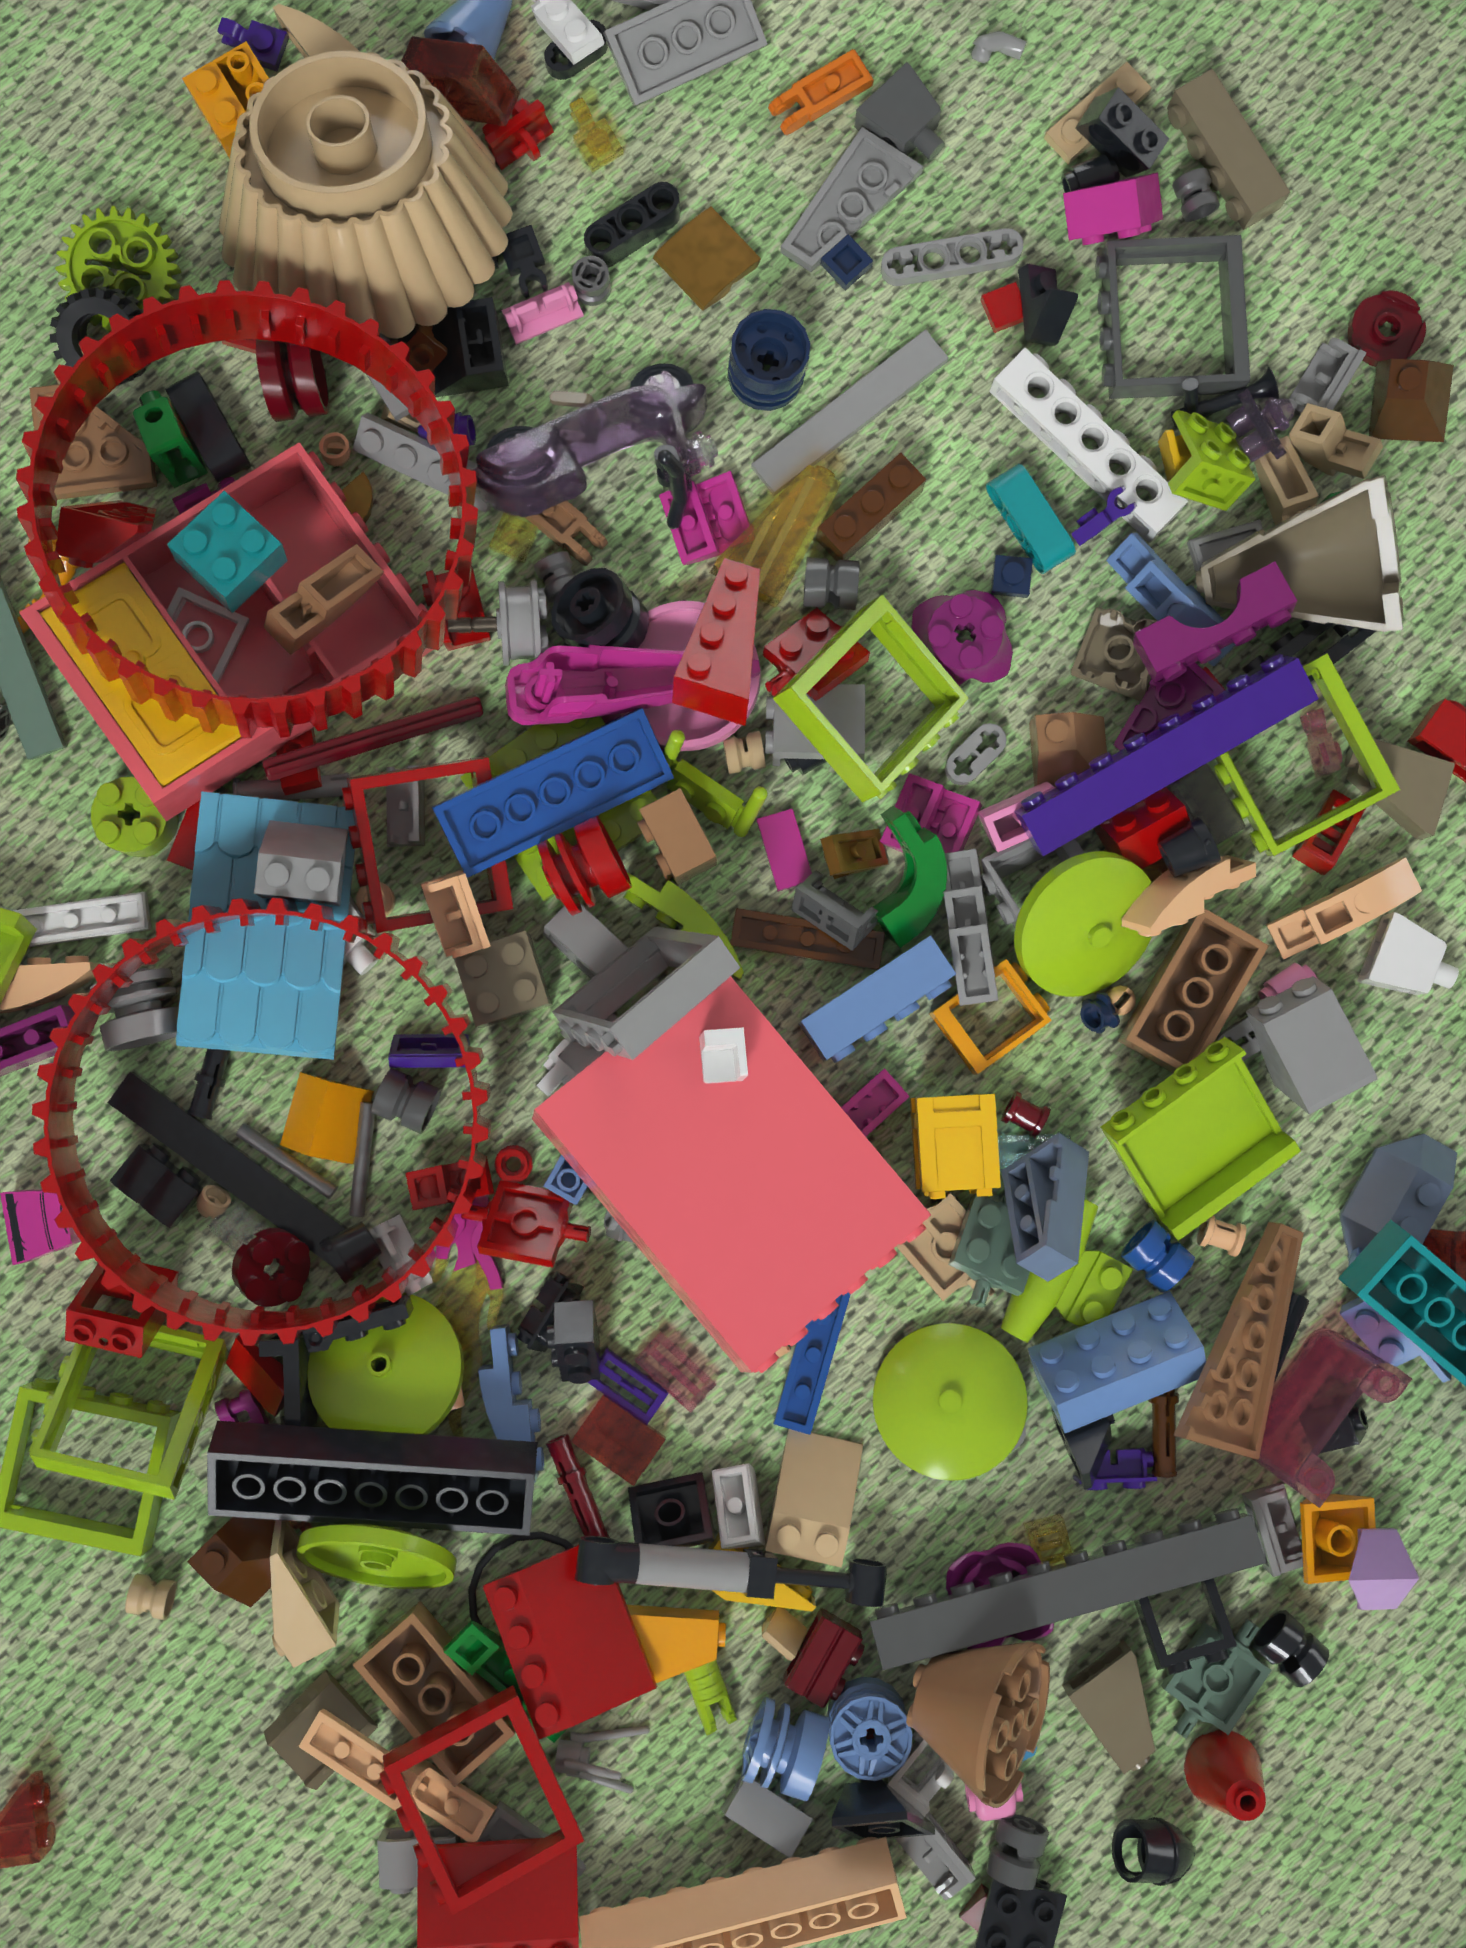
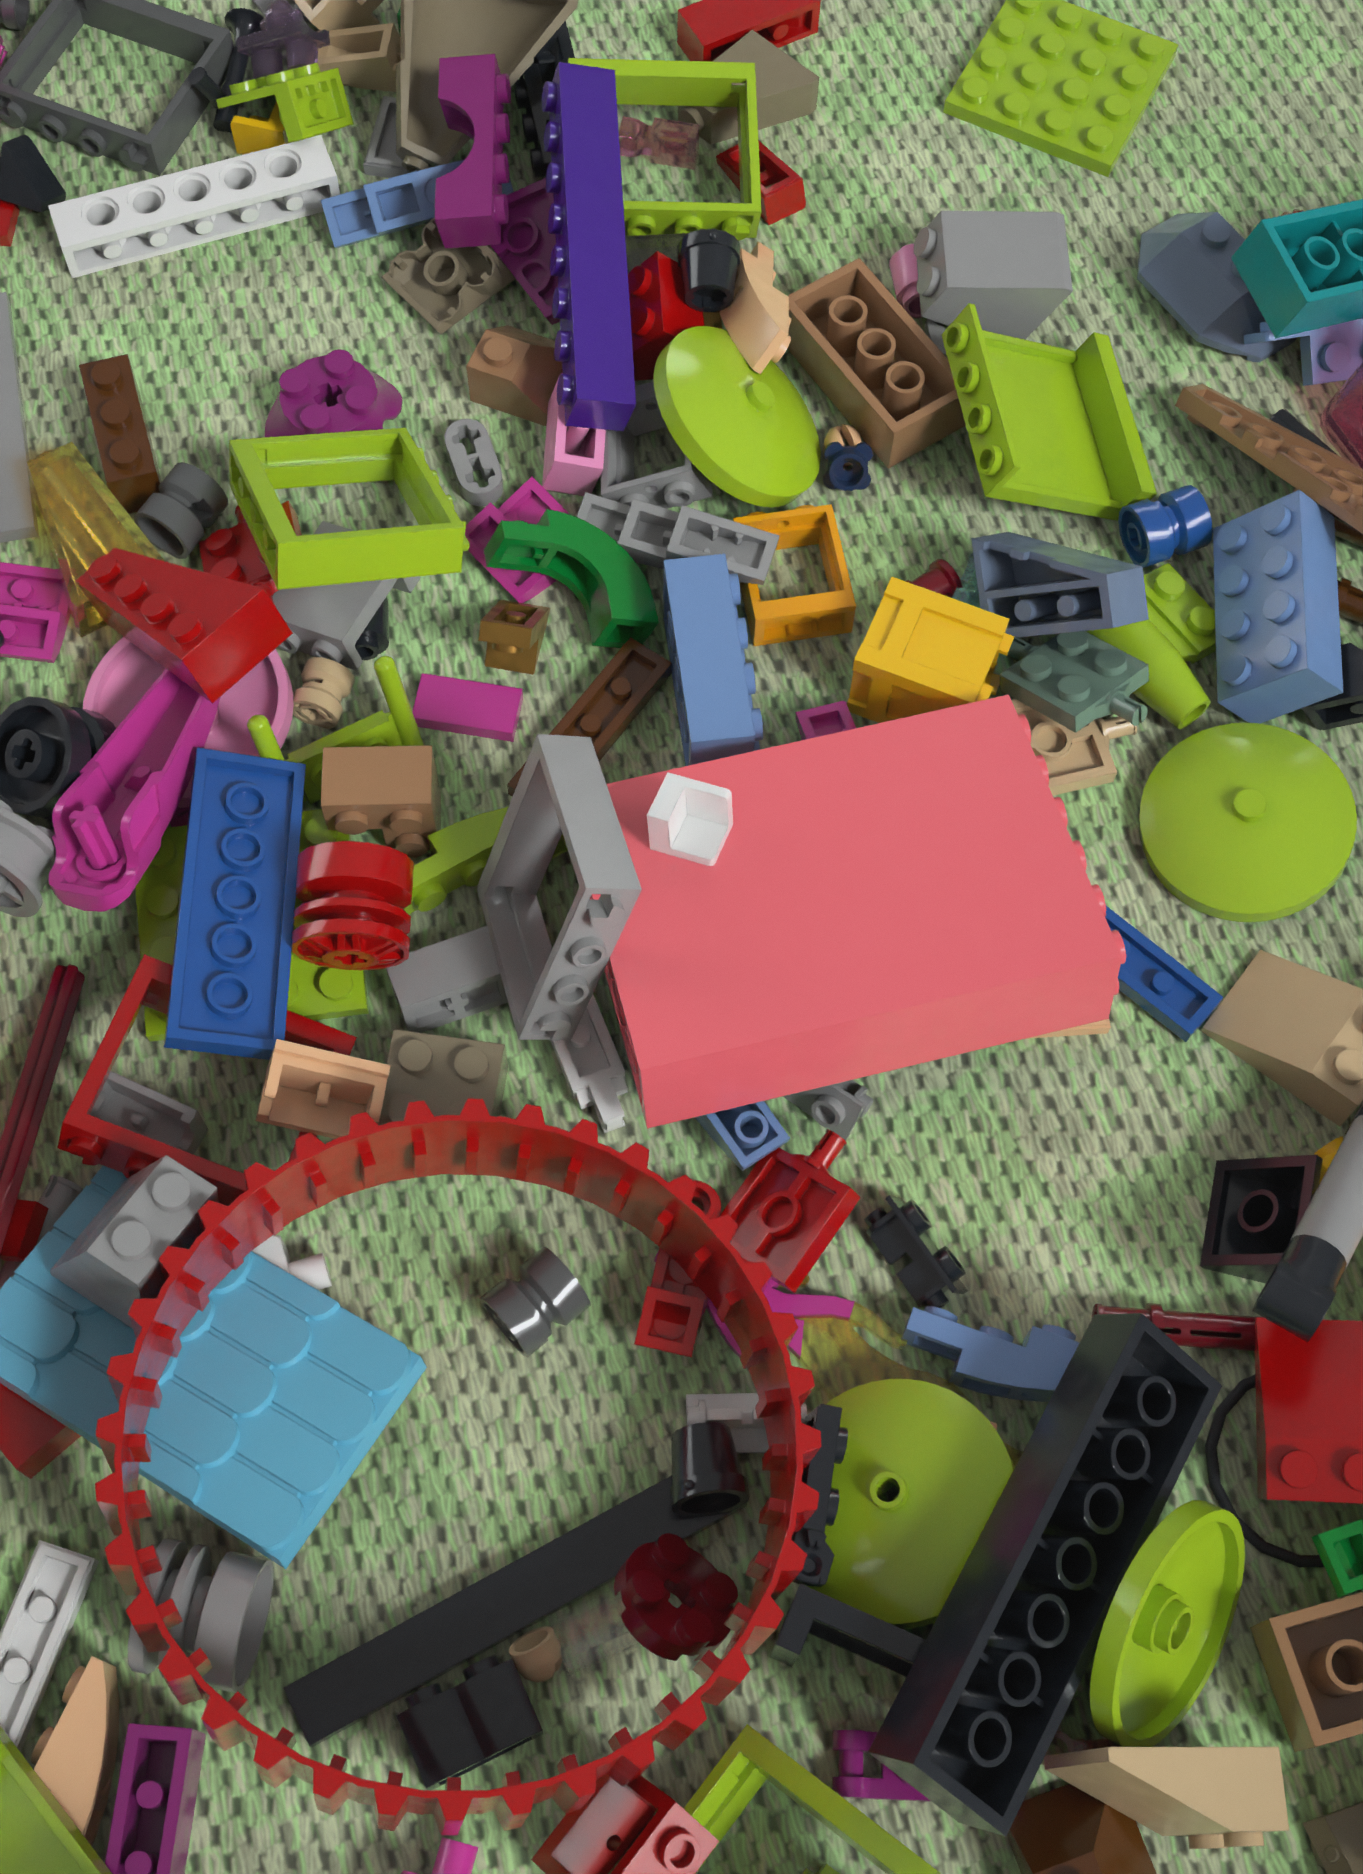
camera: 65 degrees left, 20 degrees down
black pin [187,1049,231,1120] -> none
red slope [226,1335,284,1417] -> none
flat silver bar [236,1123,338,1199] -> none
light orange slope [280,1072,374,1164] -> none
flat silver bar [349,1102,375,1217] -> none
tile [388,1034,470,1068] -> none
black brick [547,1300,600,1384] -> none
clear red plate [571,1394,666,1486] -> none
dark purple tile [587,1348,669,1424] -> none
clear pink tile [634,1331,717,1413] -> none
white slope [712,1463,765,1549] -> none
dark grey hinge [792,870,878,951] -> none
teal beam [986,464,1076,574] -> none
dark blue plate [991,555,1033,598] -> none
dark purple plate [1071,486,1137,546] -> none
light nougat bush [1197,1215,1246,1257] -> none
light nougat slope [1265,857,1422,960] -> none
white torso [1357,912,1459,995] -> none

